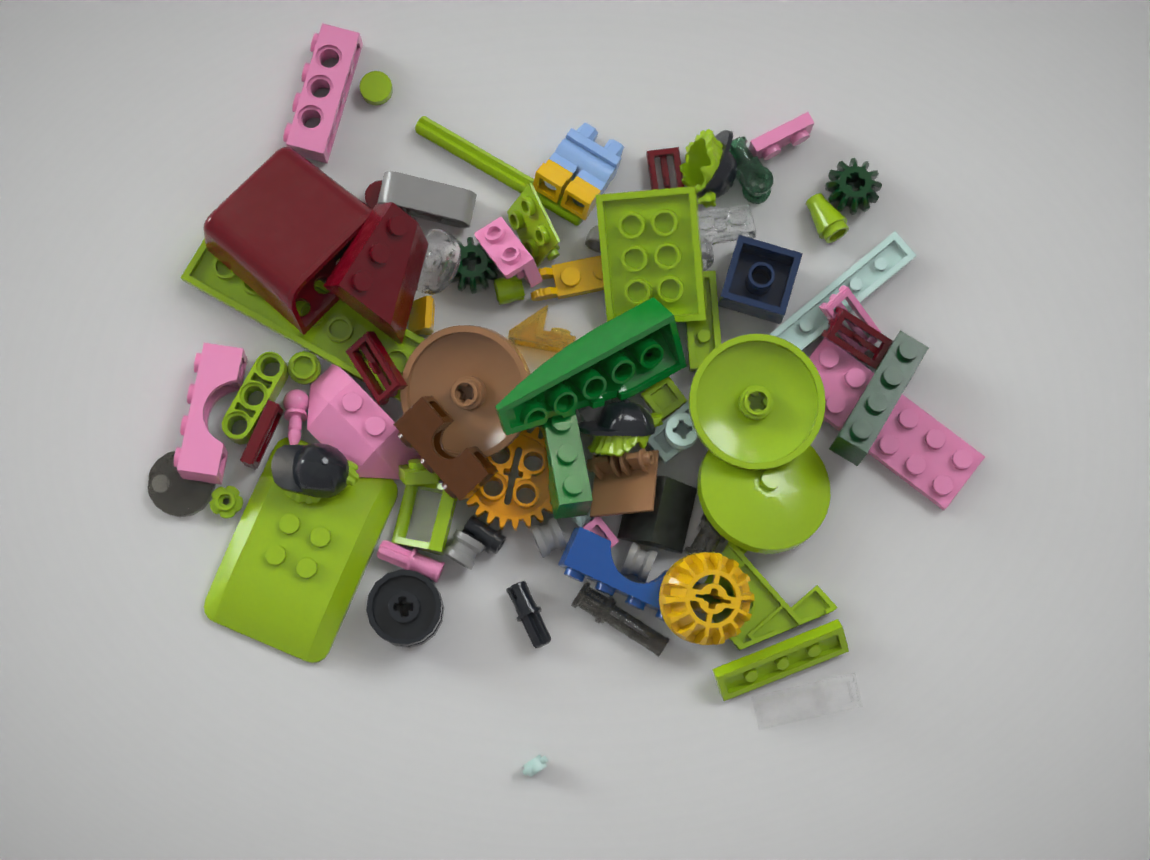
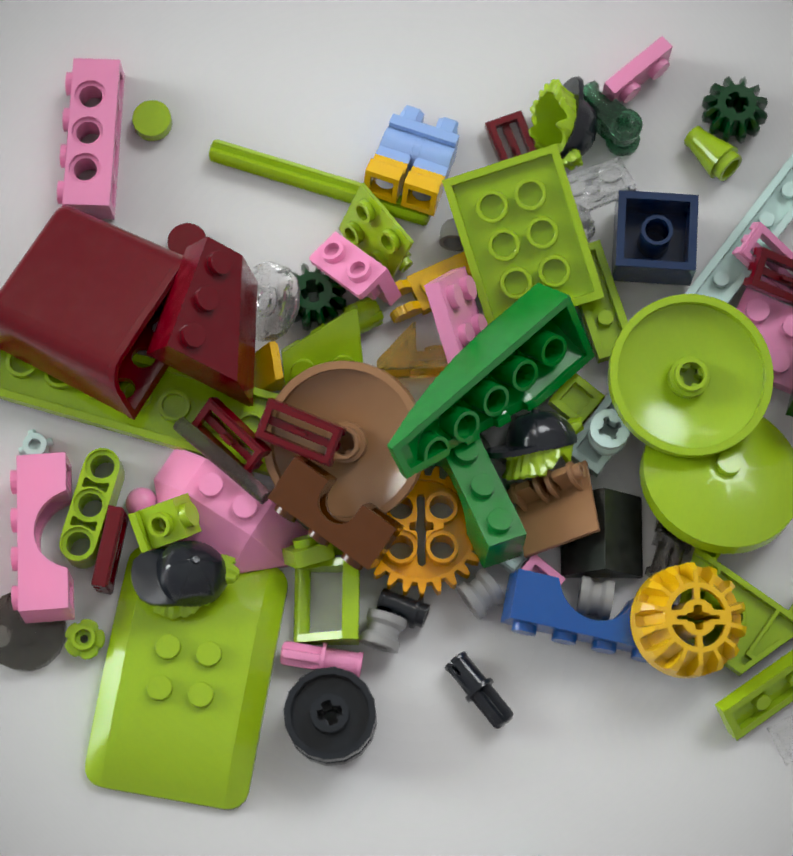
camera: 10 degrees left, 5 degrees down
lime plate [288,351,321,385] -> none
light grey beam [377,171,477,228] -> none
clear smoke pin [571,581,670,657] -> none
none -> light aqua piece [18,429,54,455]
none -> lime brick [128,493,202,553]
none -> clear smoke bar [173,417,271,504]
none -> dark red tile [254,398,347,467]
none -> lime wing [281,305,363,385]
none -> bright pink plate [424,266,488,363]

